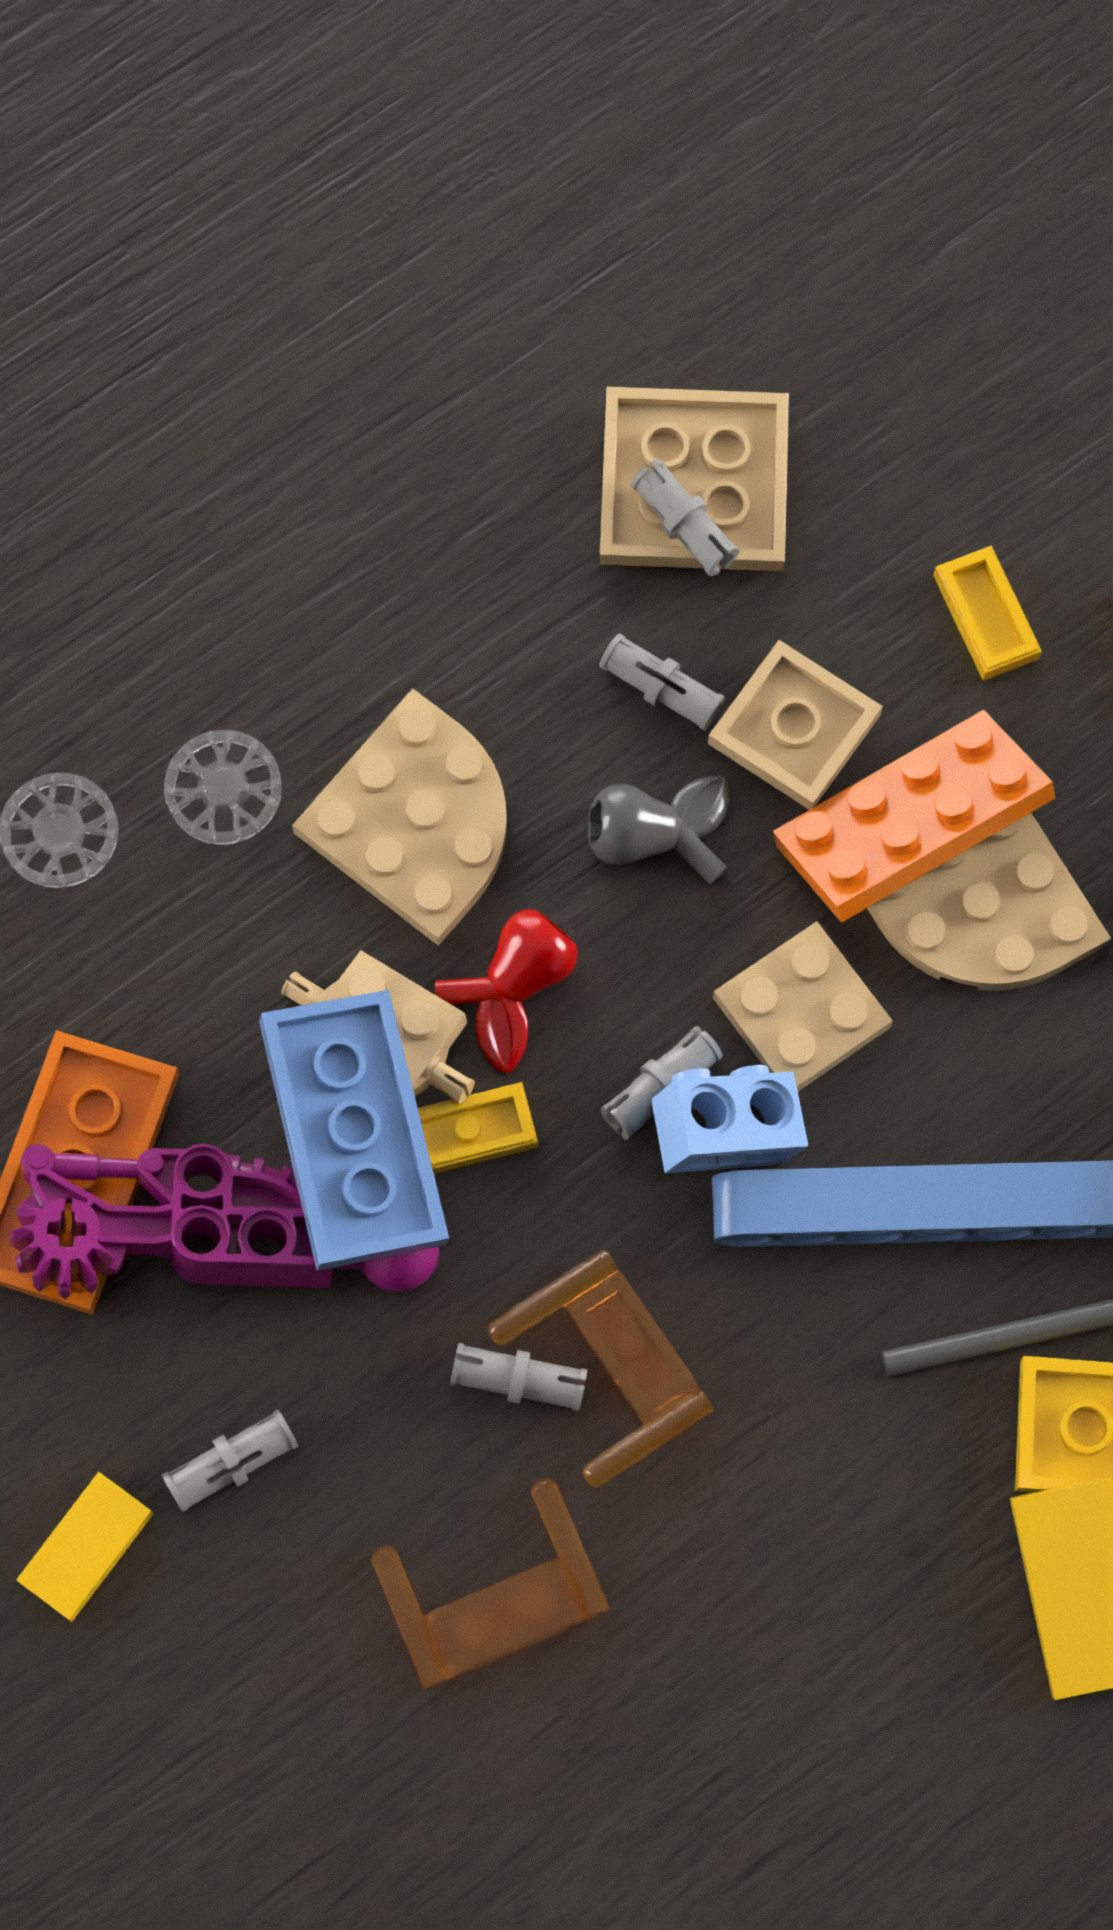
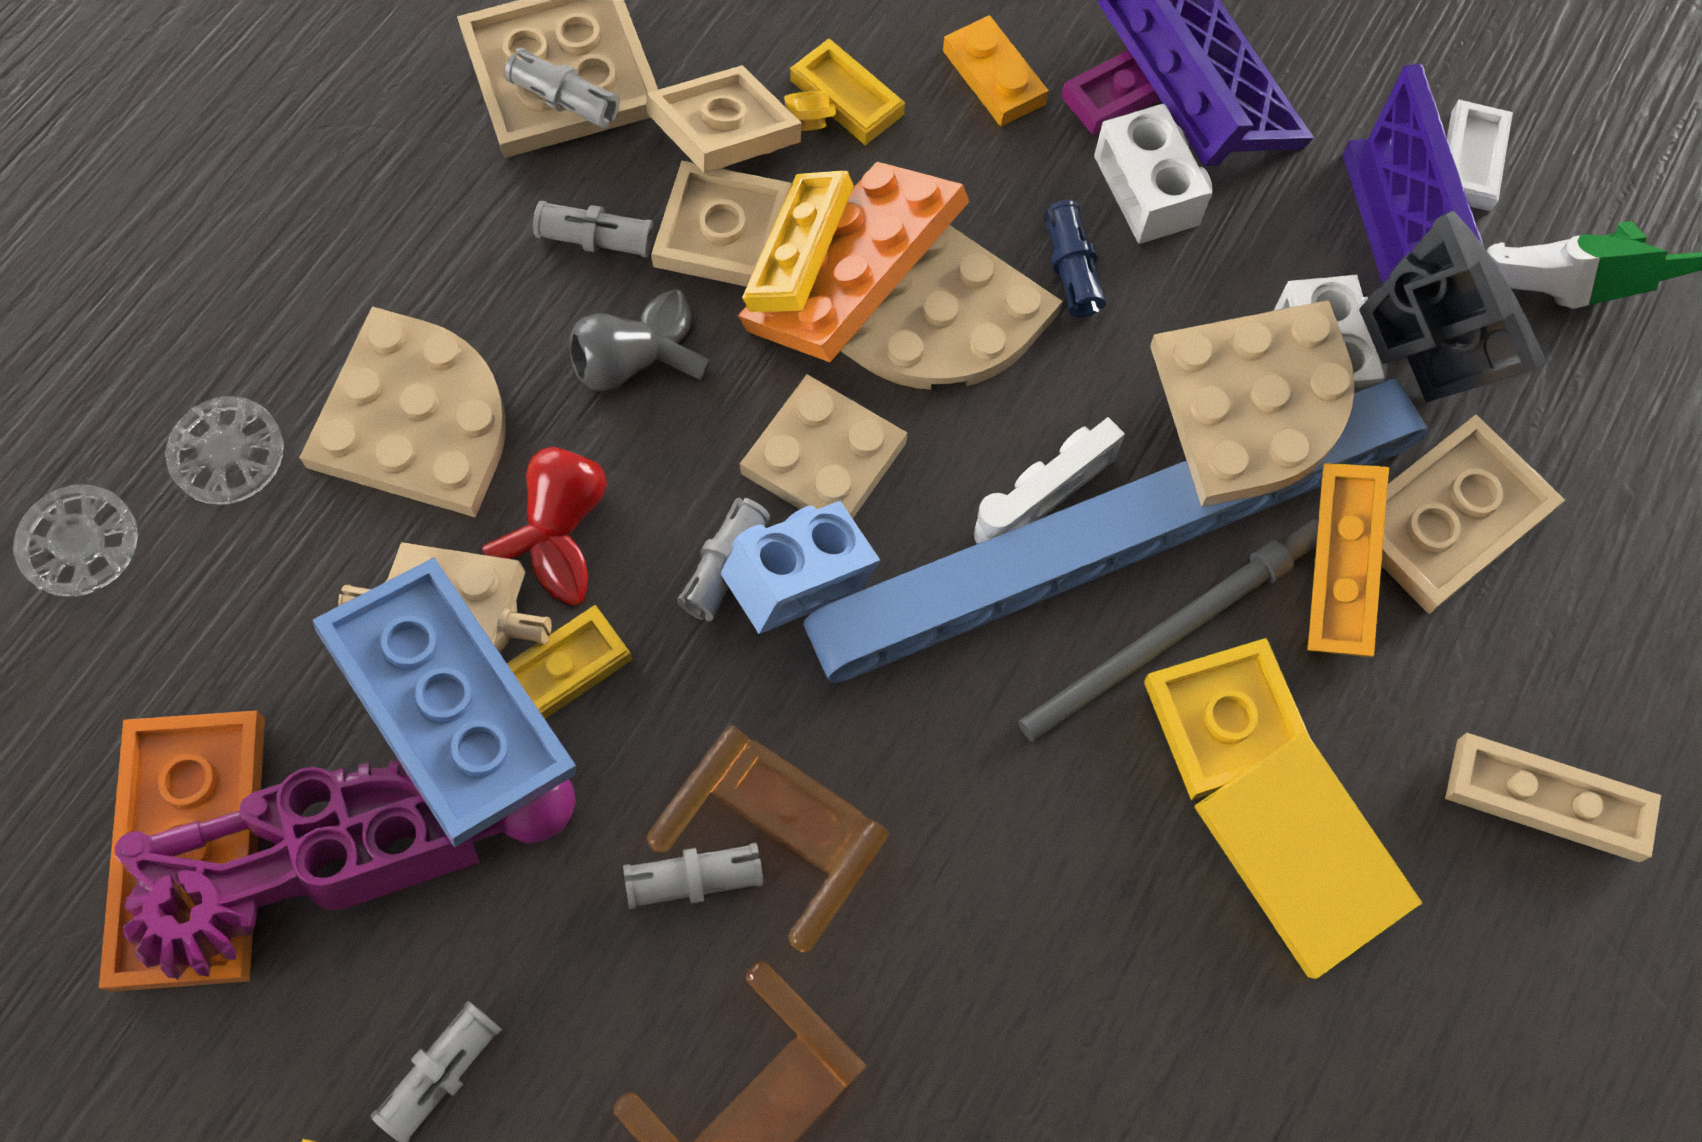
camera: 25 degrees left, 5 degrees down
none -> tan plate [646,65,802,173]
none -> yellow tile [742,171,854,312]
none -> yellow plate [784,91,836,131]
none -> white plate [974,417,1125,544]

